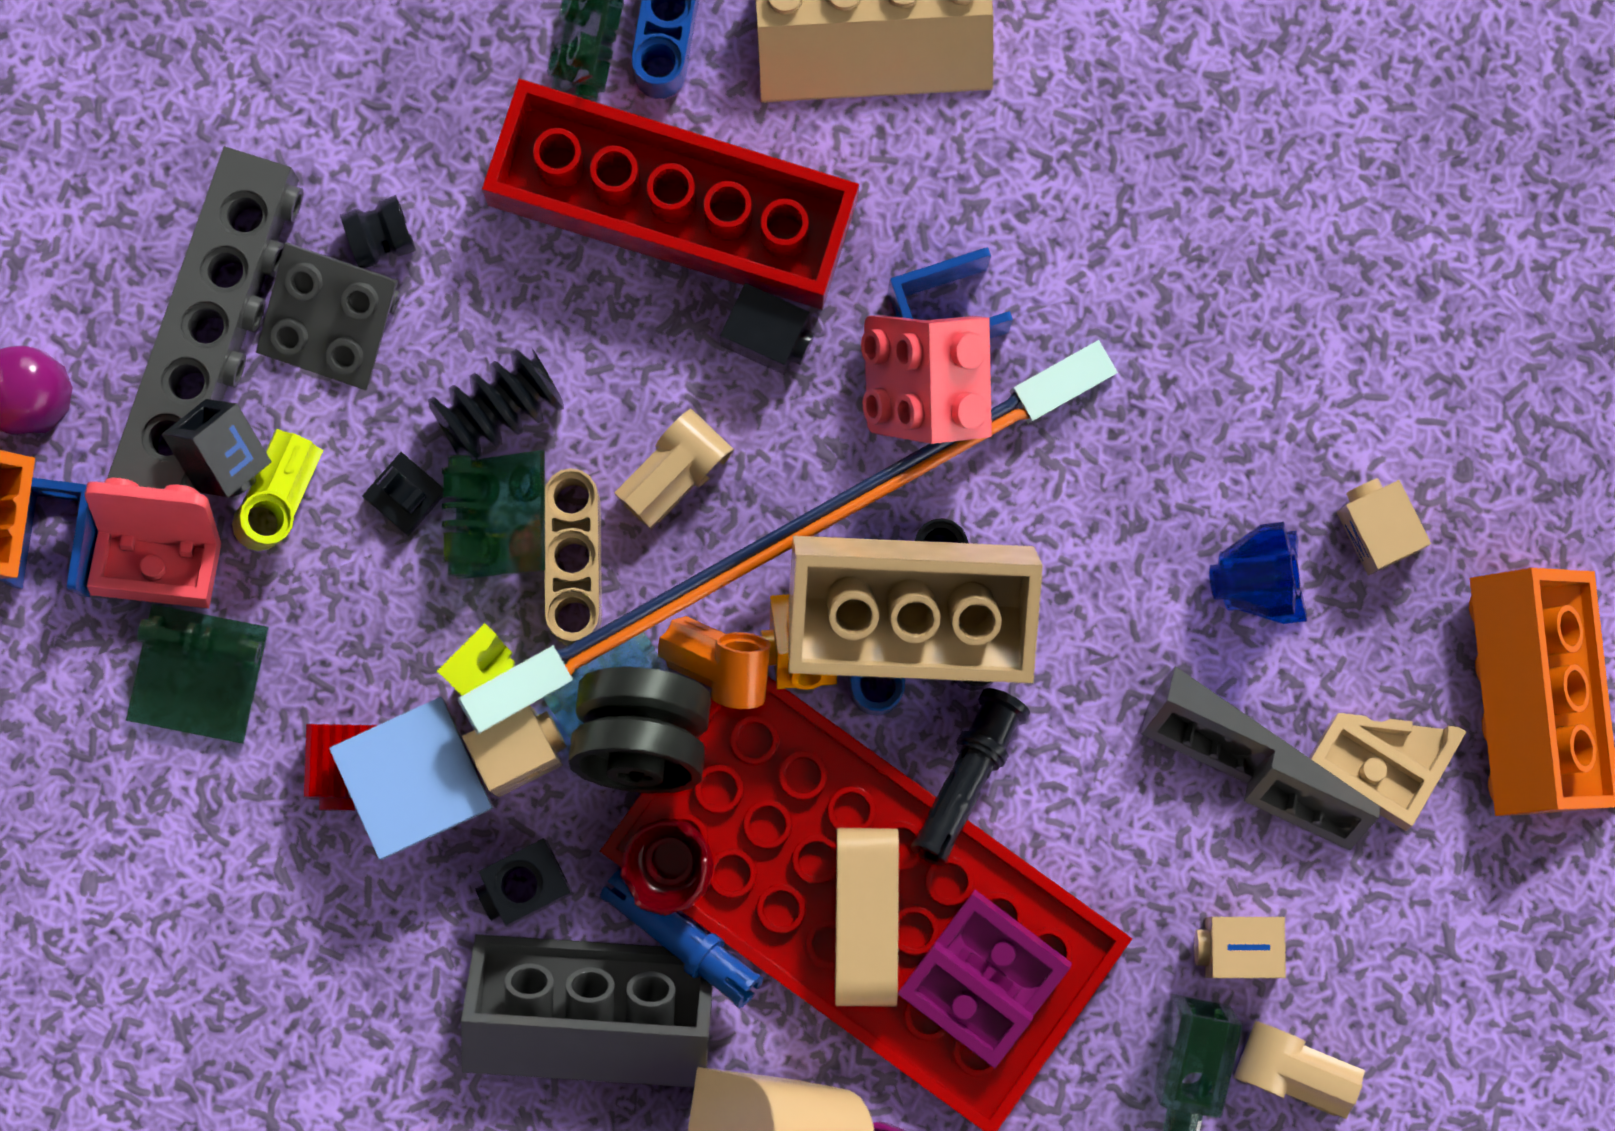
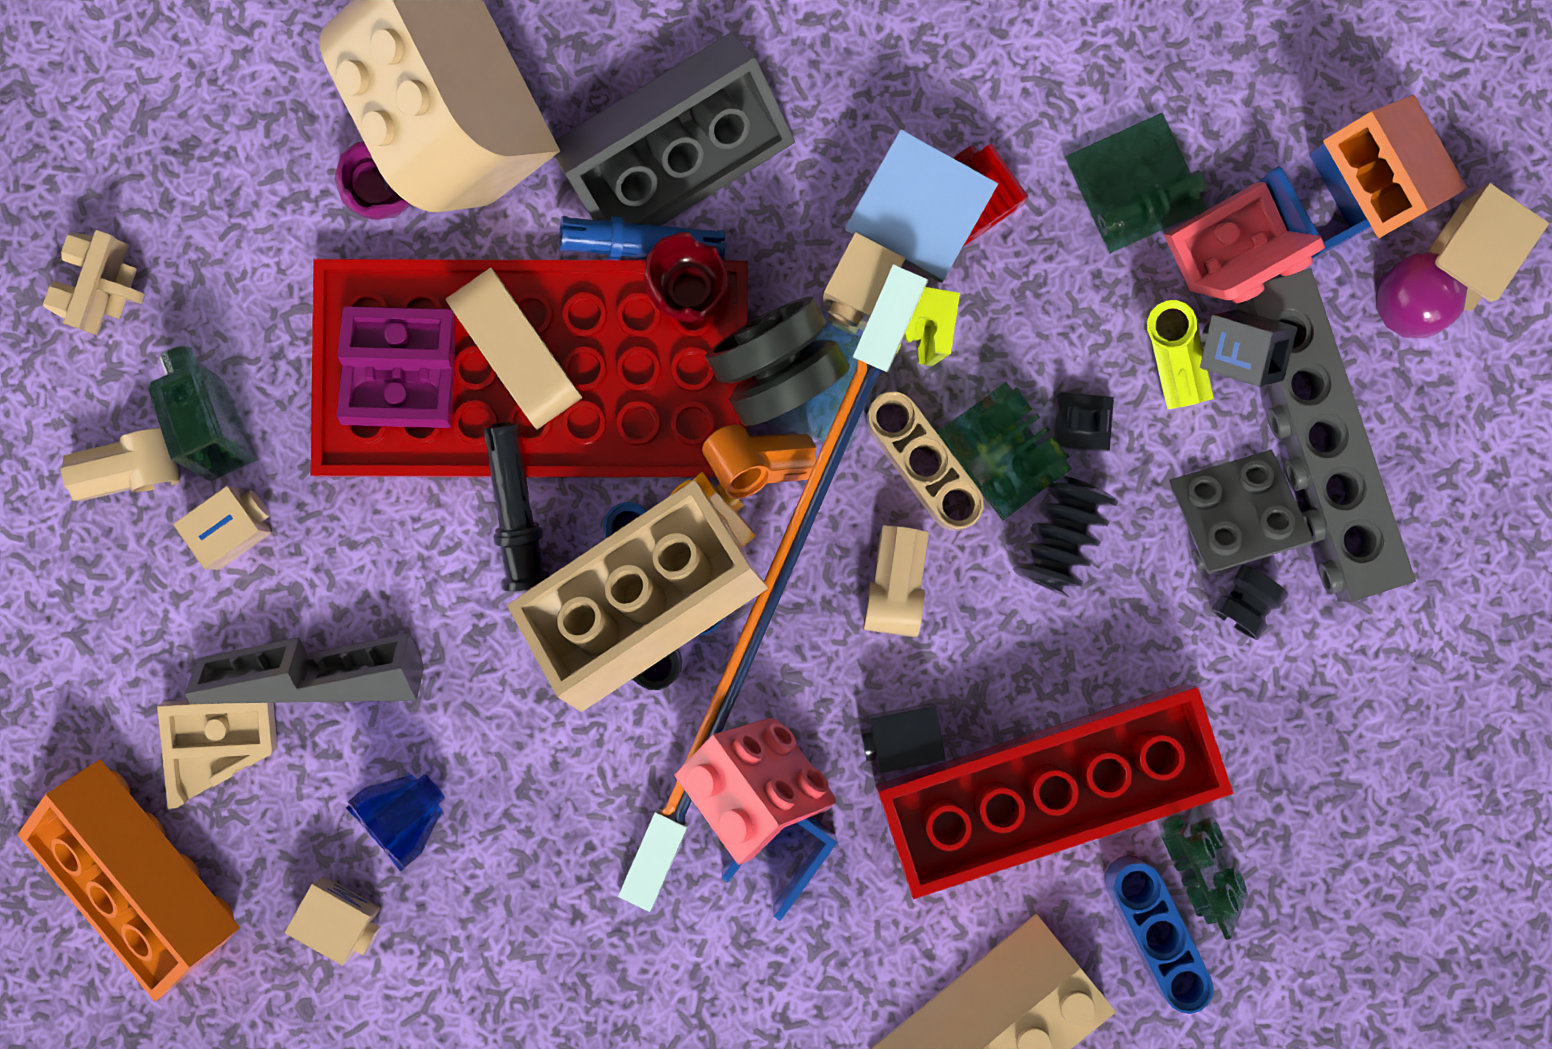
camera: 150 degrees right, 5 degrees up
black brick [475,838,574,927] -> none

